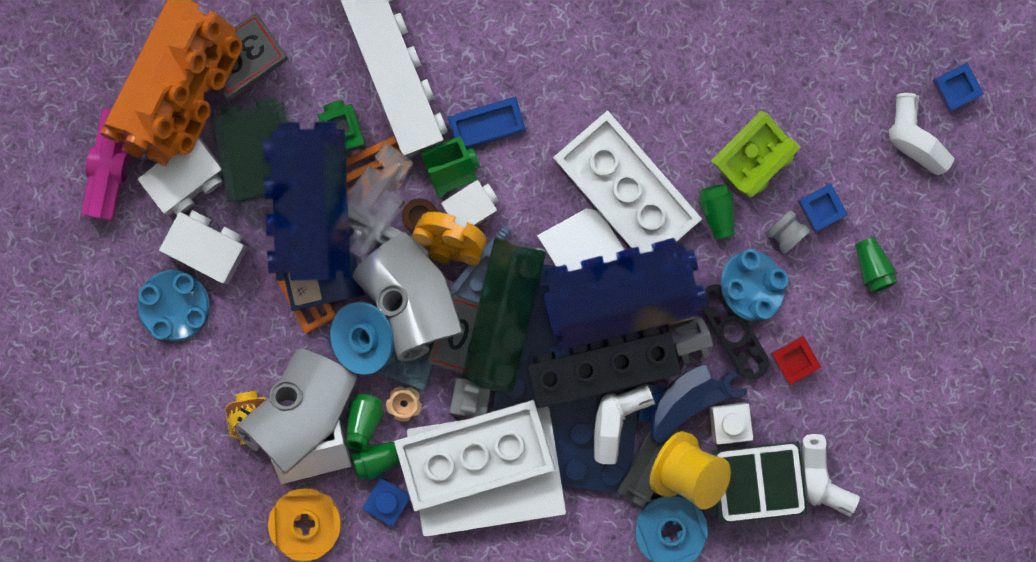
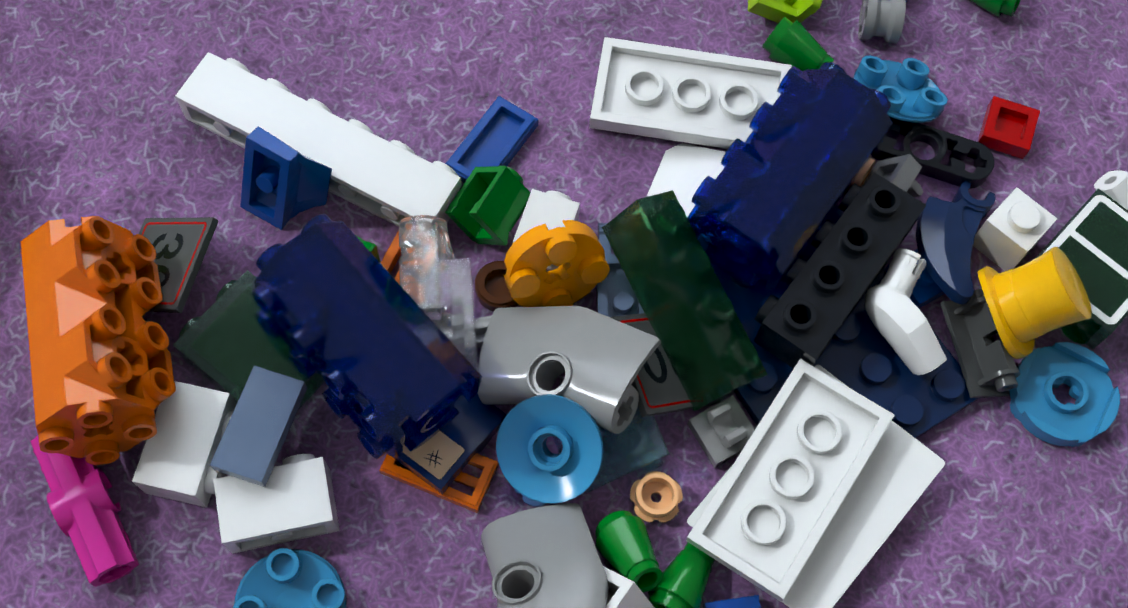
camera: 45 degrees left, 20 degrees down
none -> sand blue tile [210,365,307,487]
none -> blue slope [240,126,332,230]

